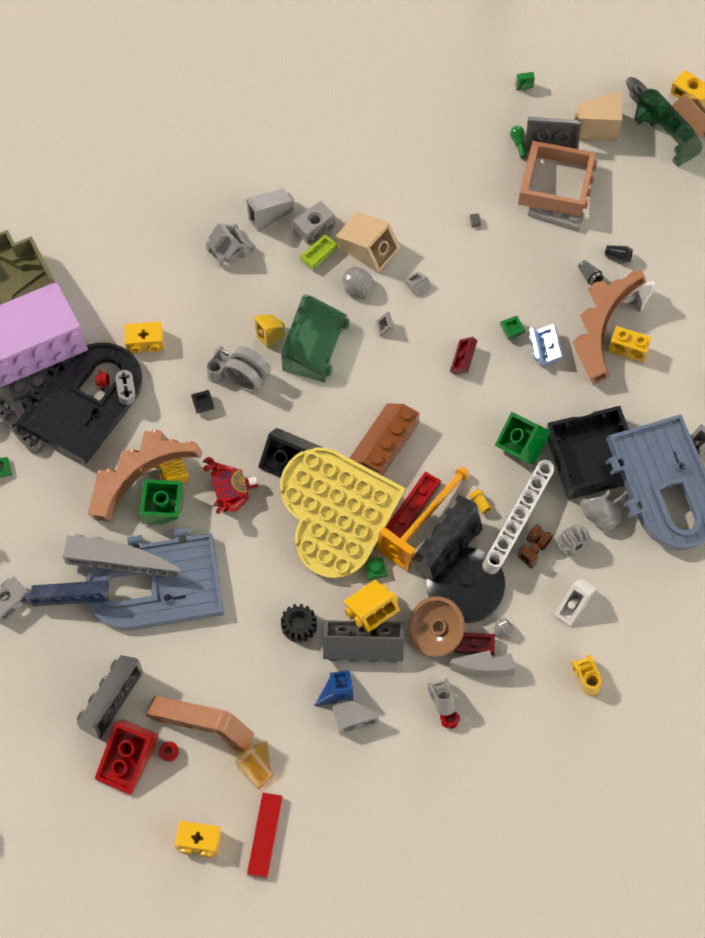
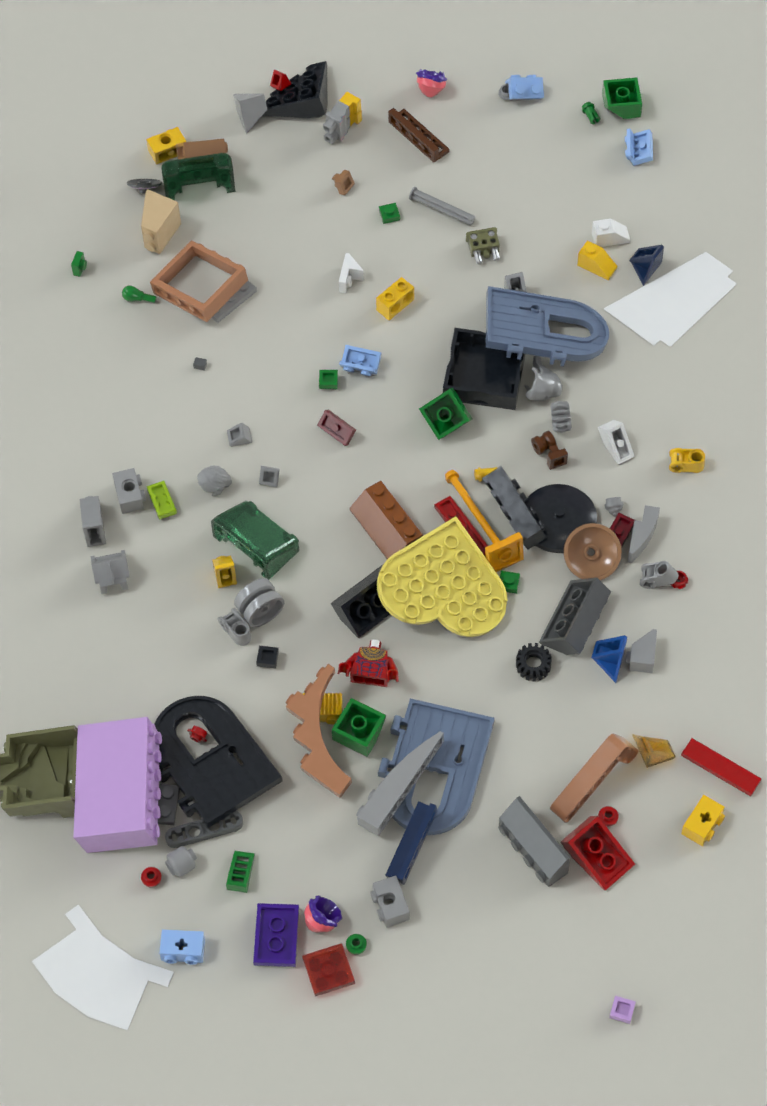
camera: 65 degrees left, 5 degrees down
light grey beam [116,370,135,405] -> none
yellow brick [124,321,164,353] -> none
tan slope [335,212,400,273] -> none
yellow brick [343,580,400,632] -> none
white beam [482,460,554,574] -> none
dark grey tile [525,117,581,150] -> none
nougat arch [572,270,647,385] -> none
dark grey cone [578,260,604,285] -> none
black cone [605,245,633,264] -> none

